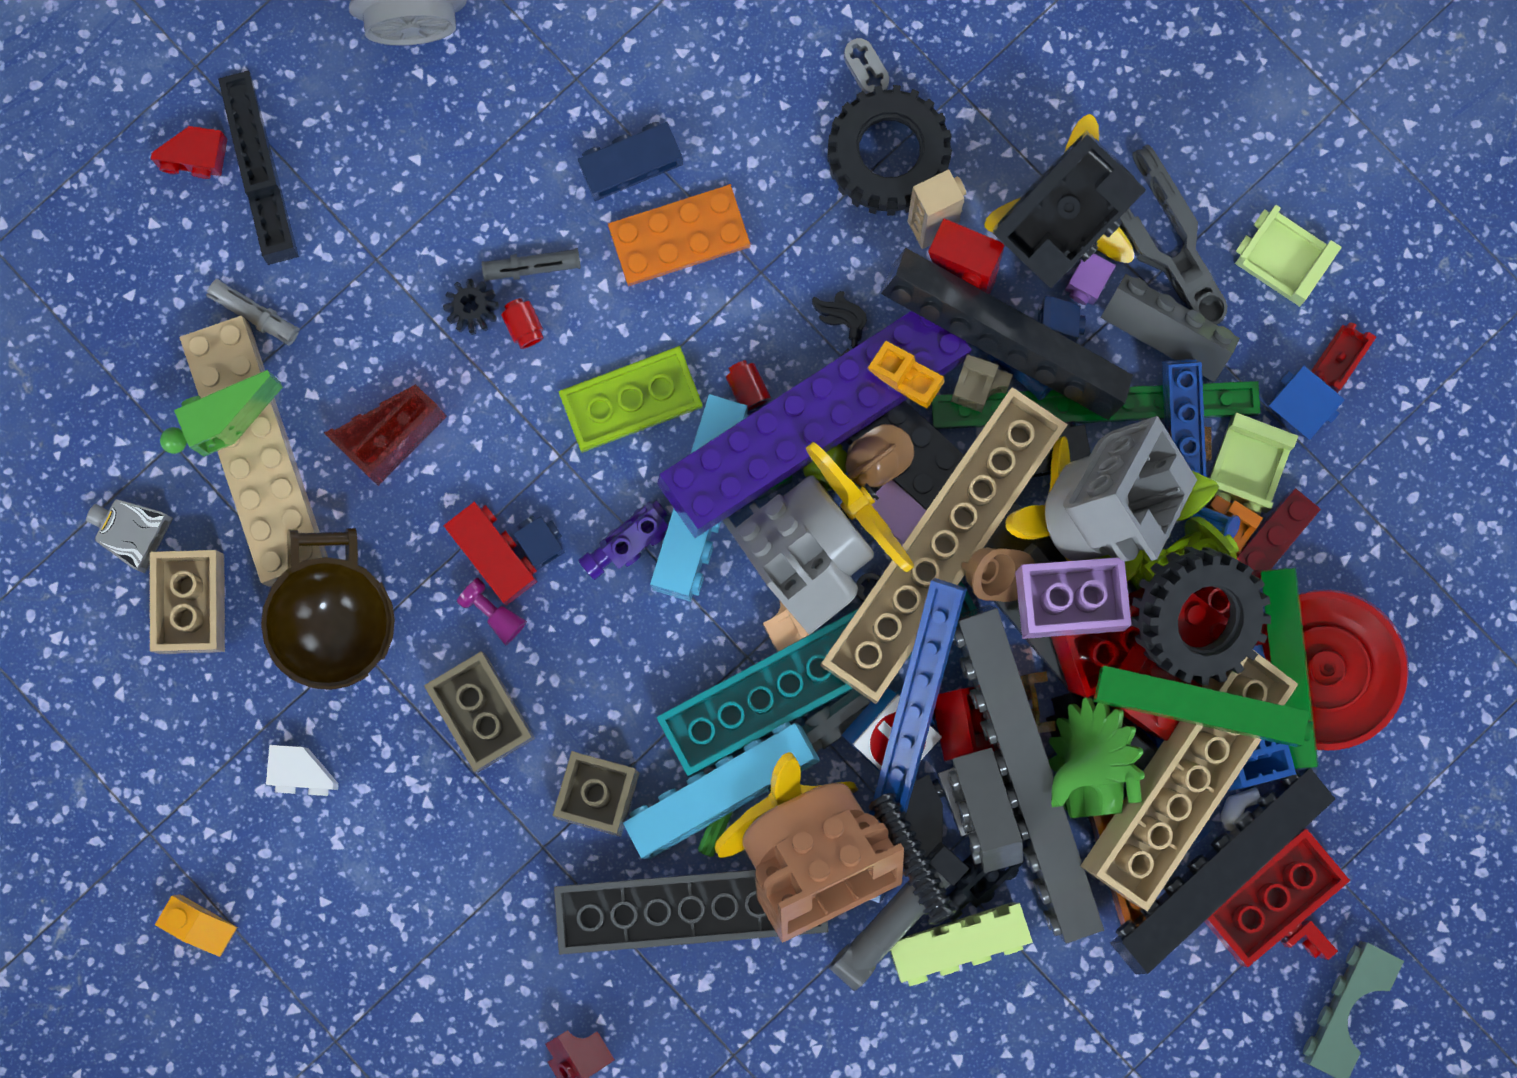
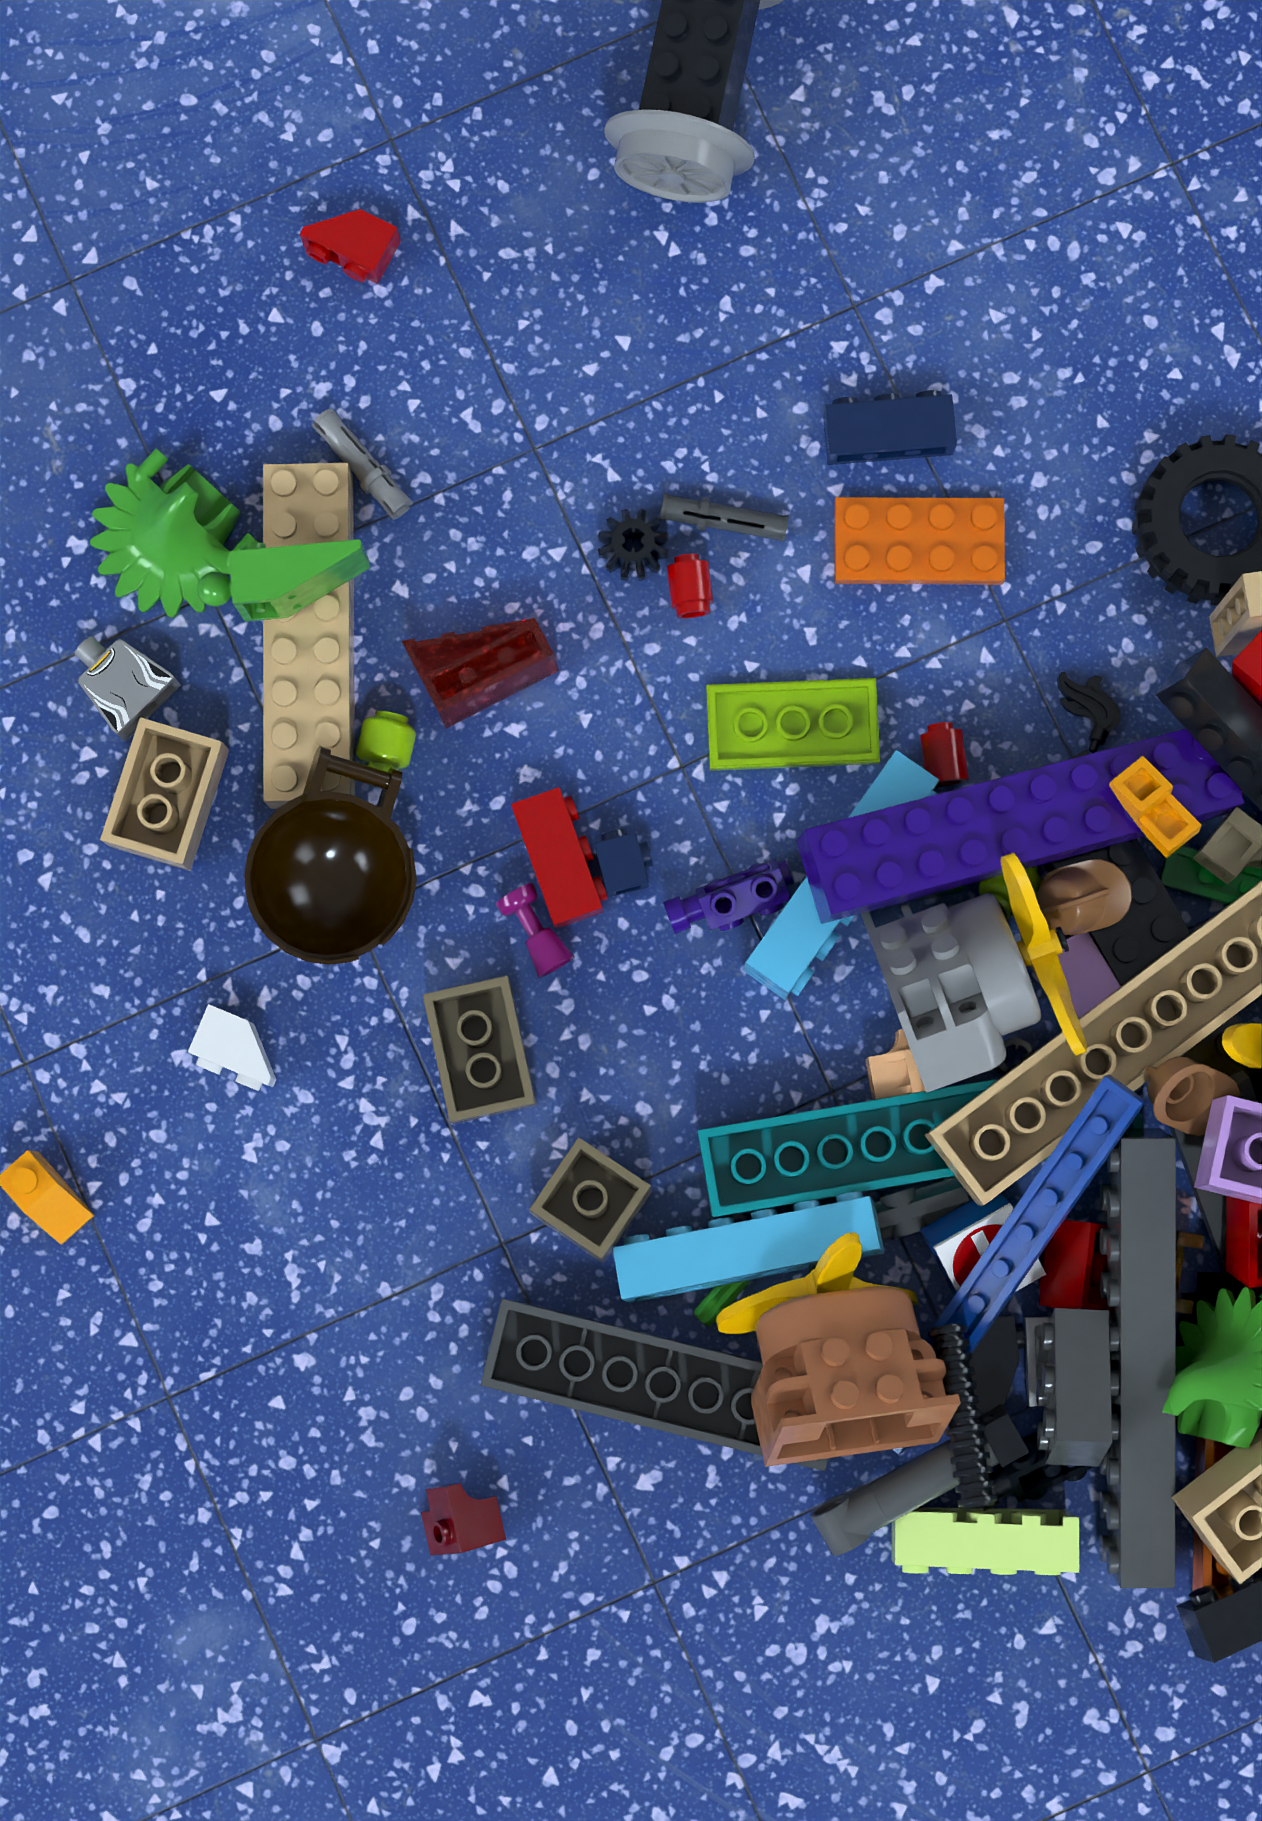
camera: 20 degrees right, 0 degrees up
black slope [218,70,299,265] -> none
light grey beam [844,38,889,94] -> none
none -> bright green piece [90,448,259,618]
none -> lime head [356,711,416,772]

